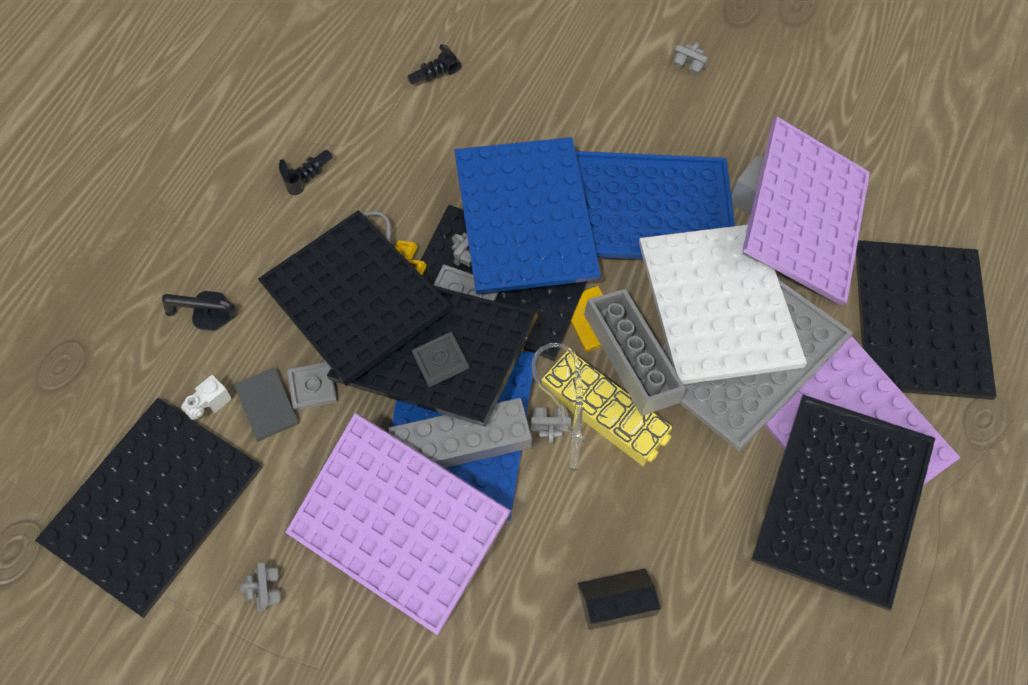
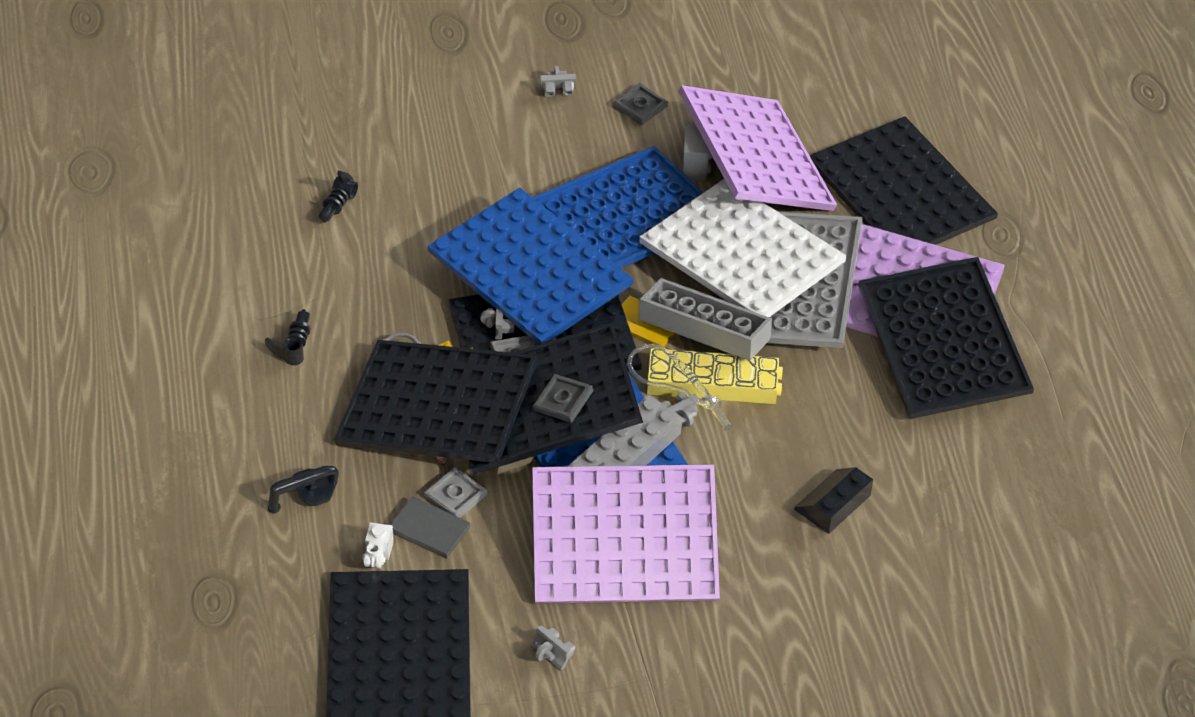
camera: 35 degrees left, 15 degrees down
none -> dark grey tile [613,83,668,125]

